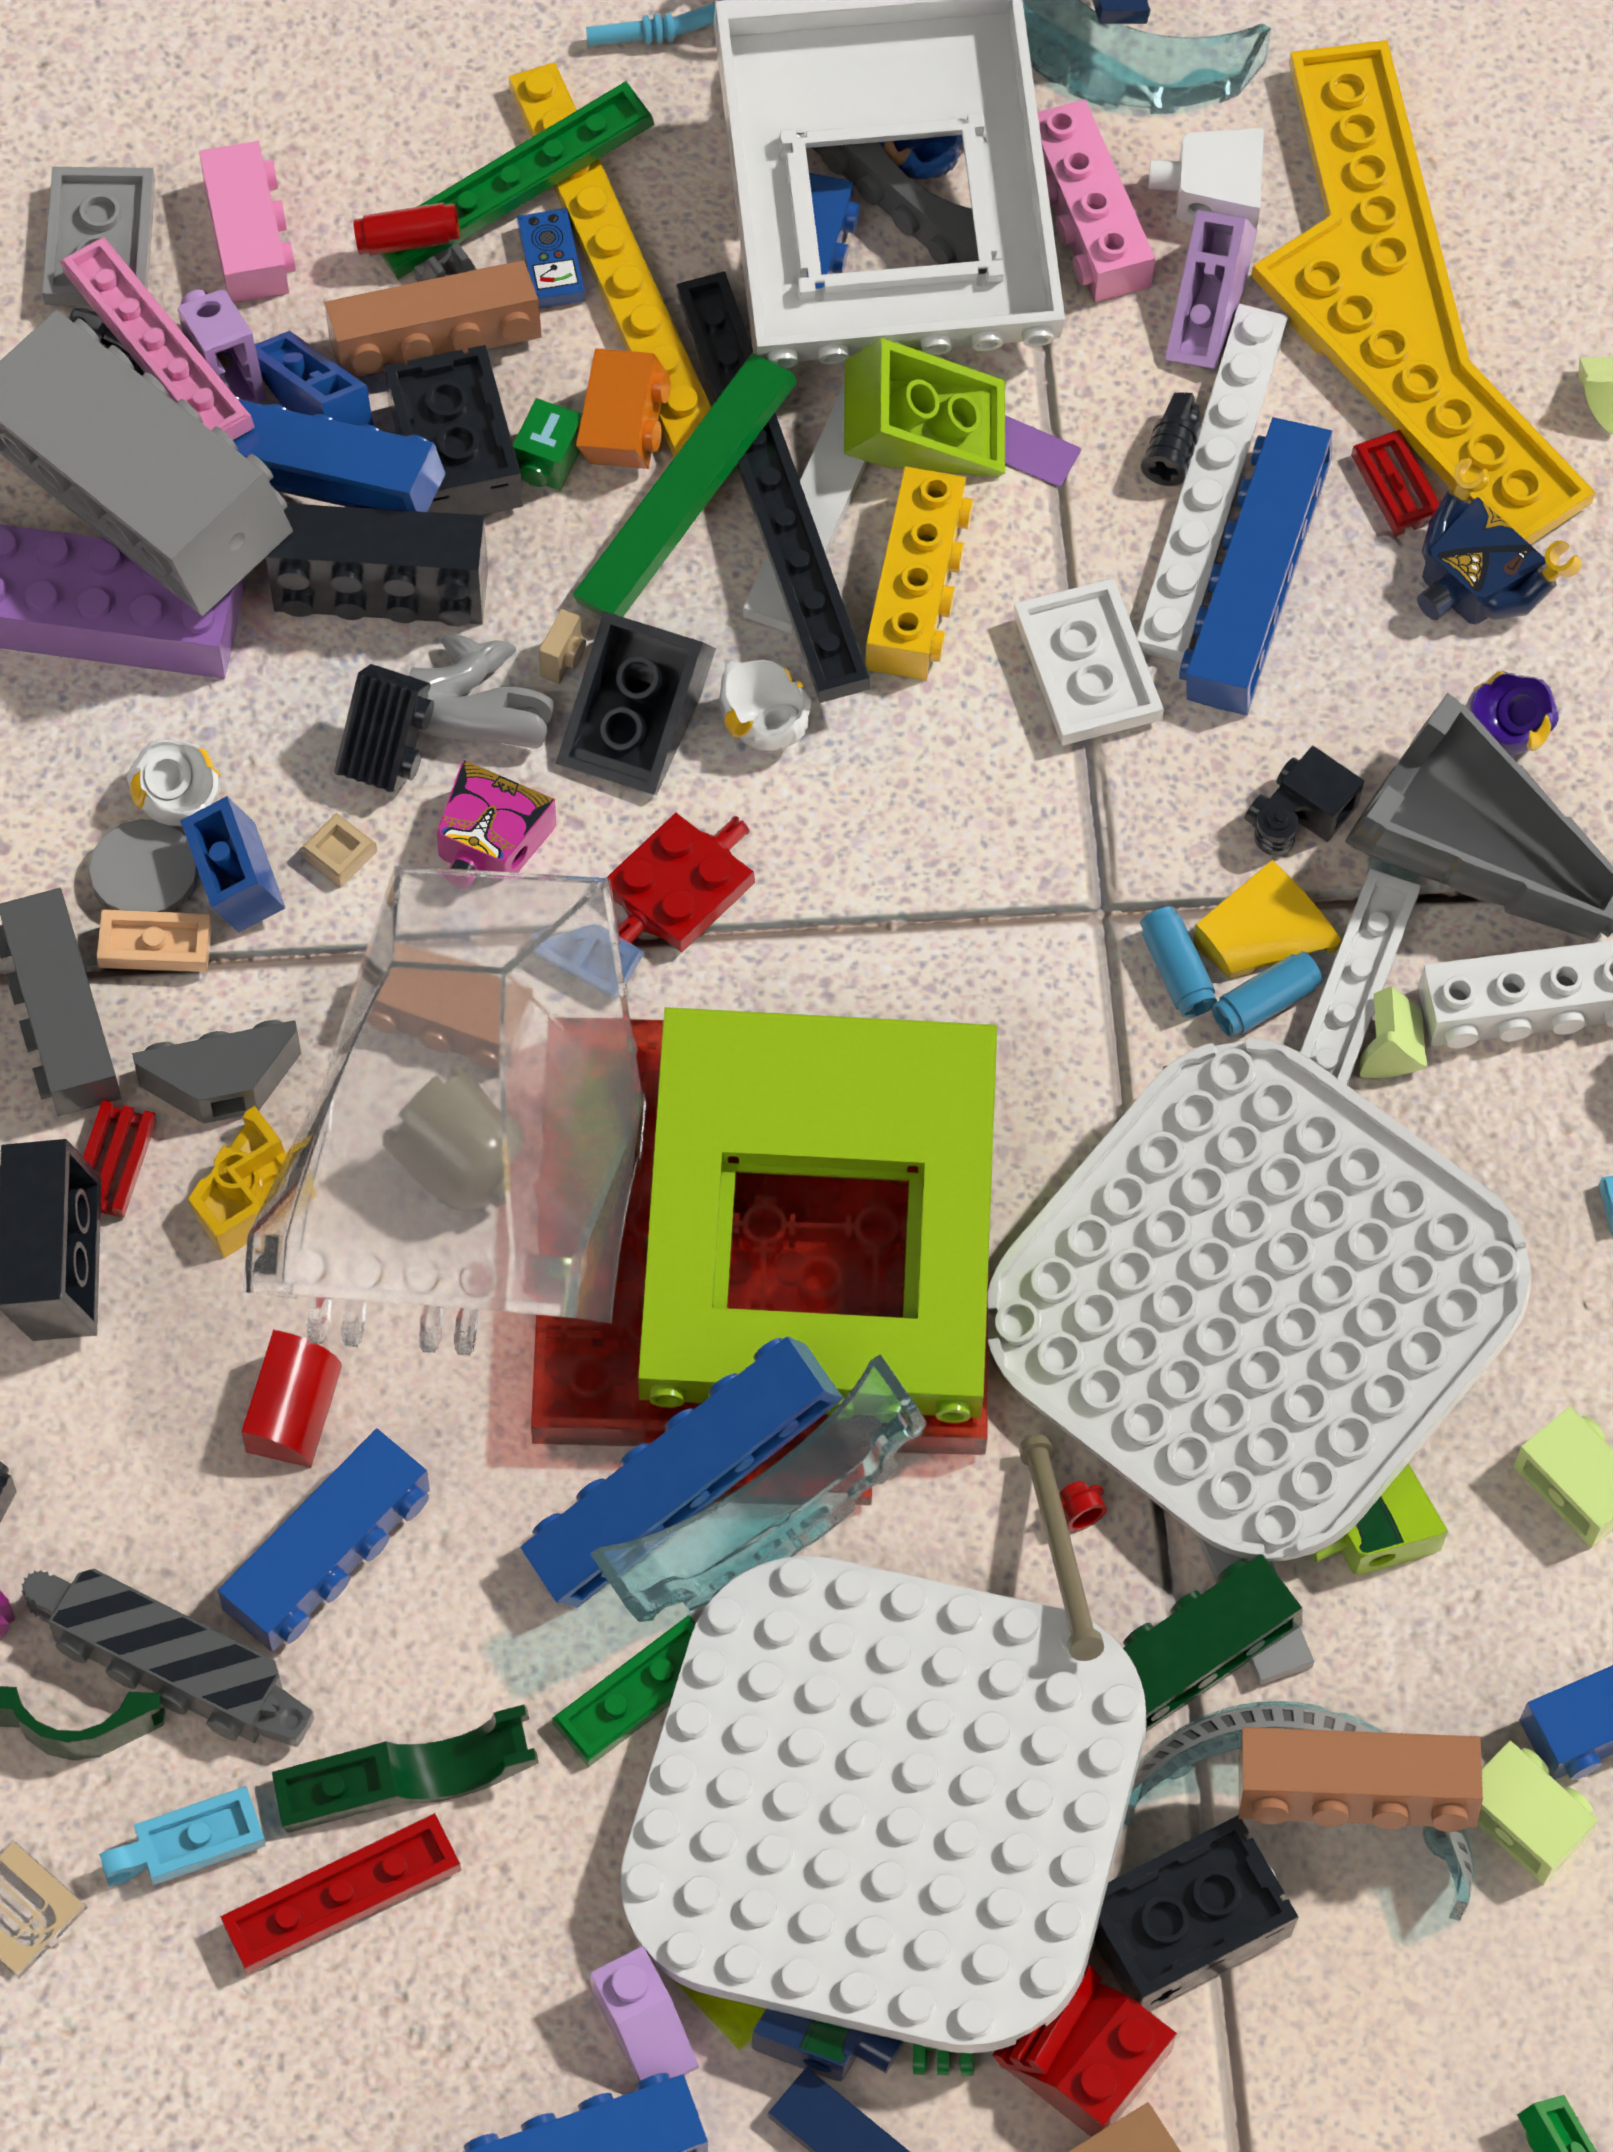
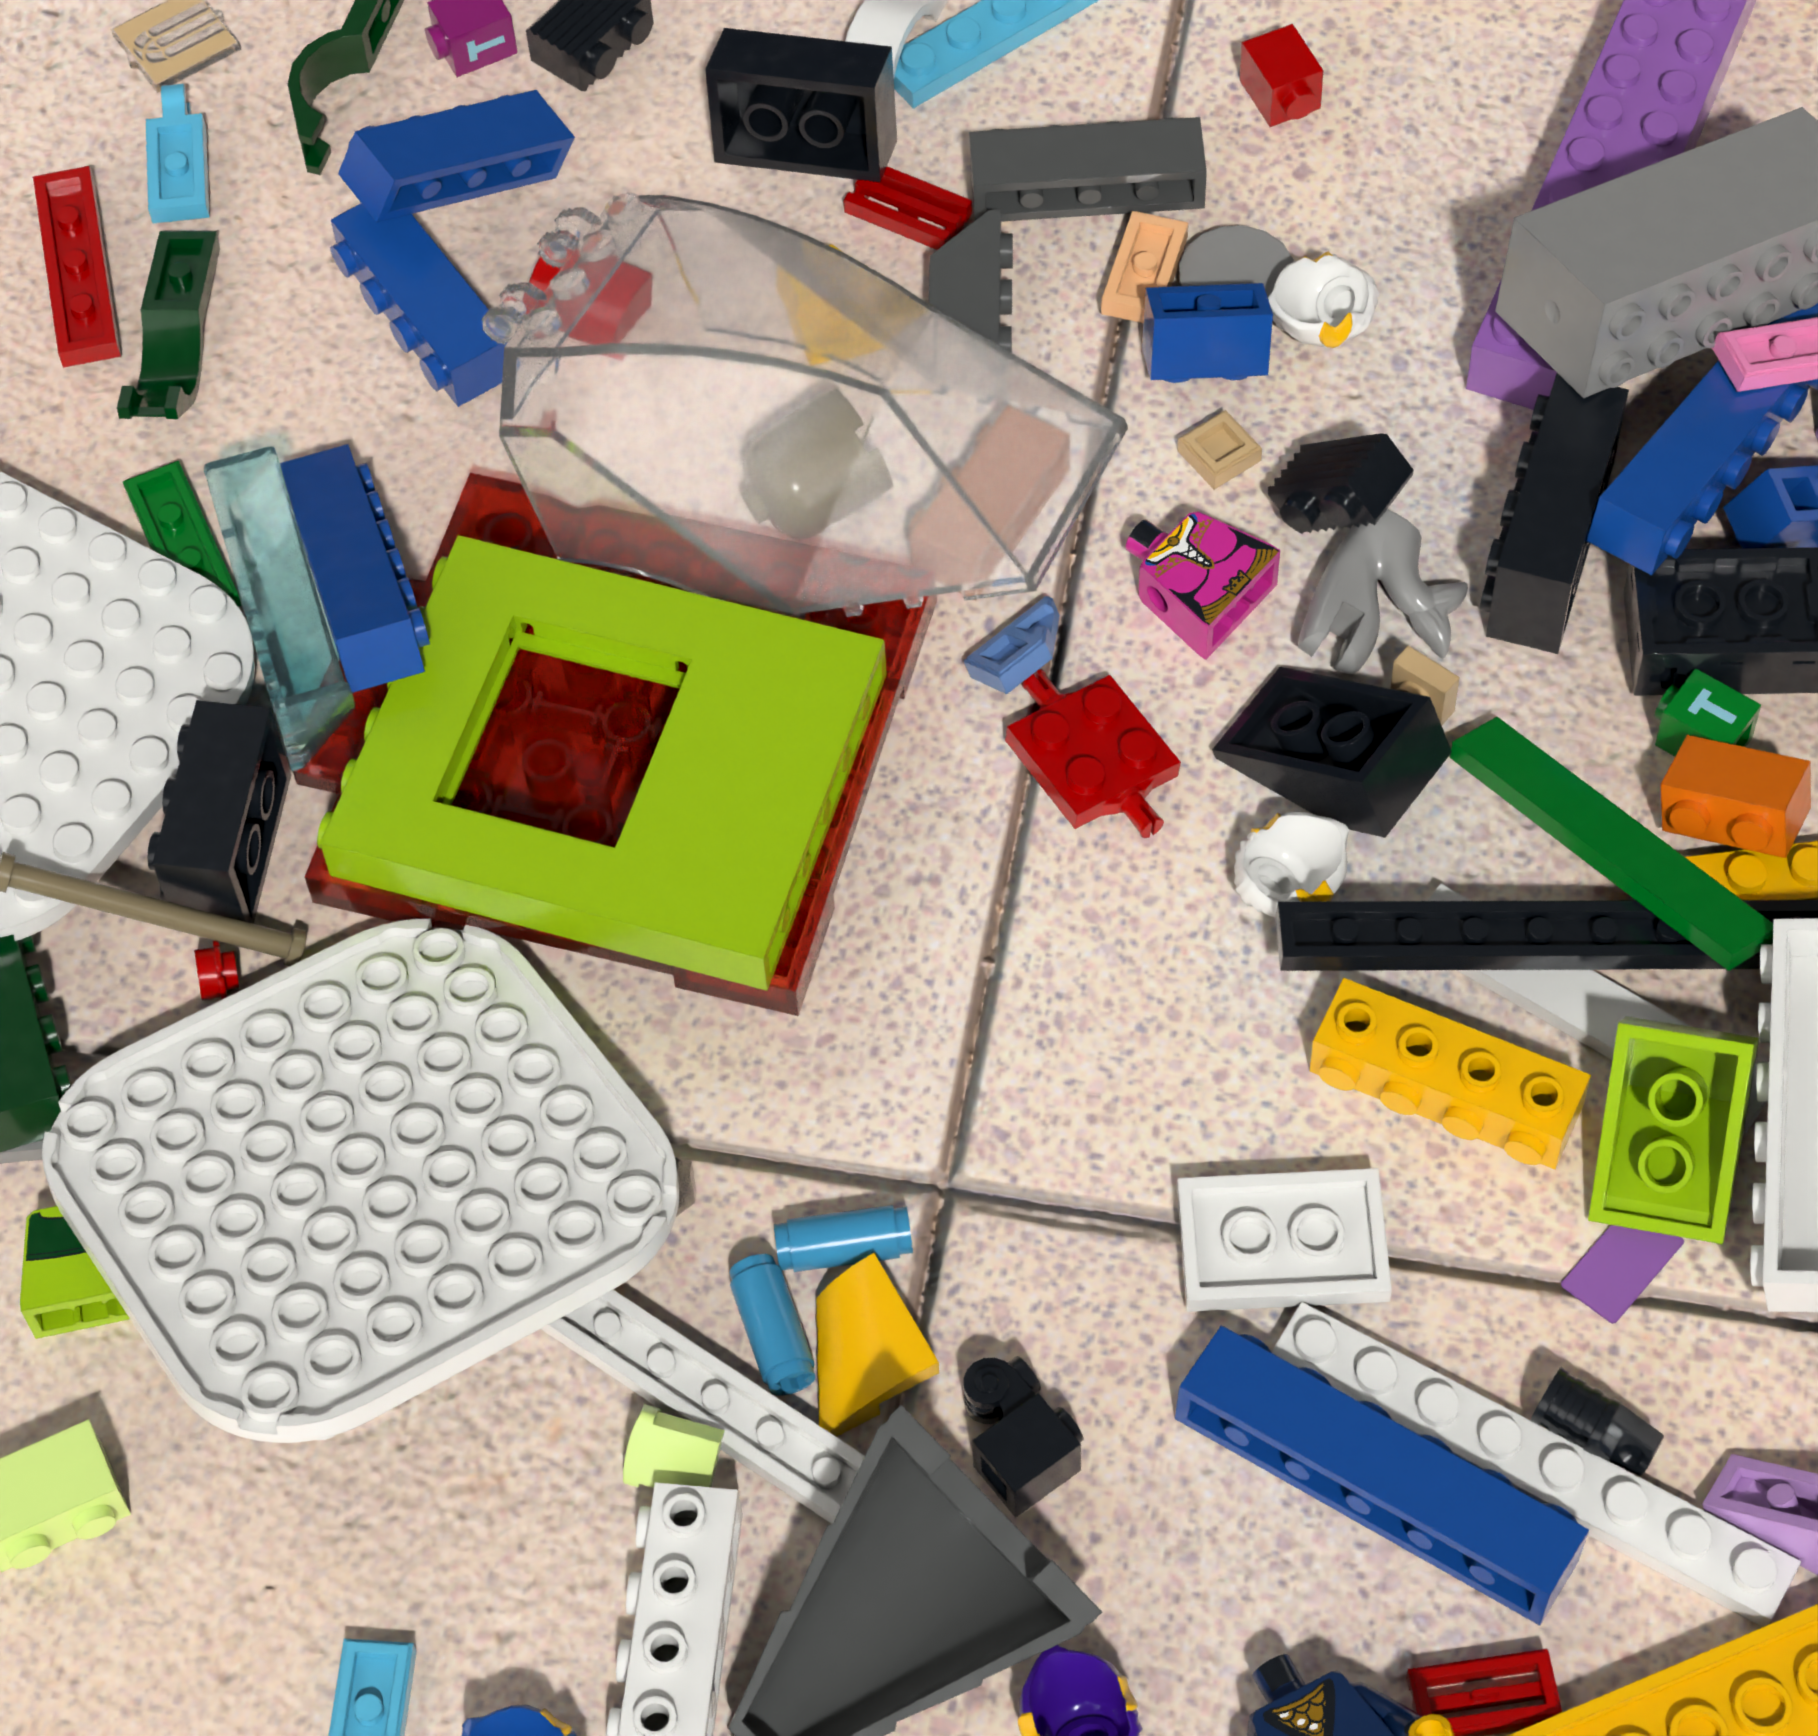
camera: 110 degrees right, 5 degrees down
dark grey hinge [21,1568,314,1747] -> none
none -> black brick [147,700,292,924]
none -> blue brick [338,90,575,222]

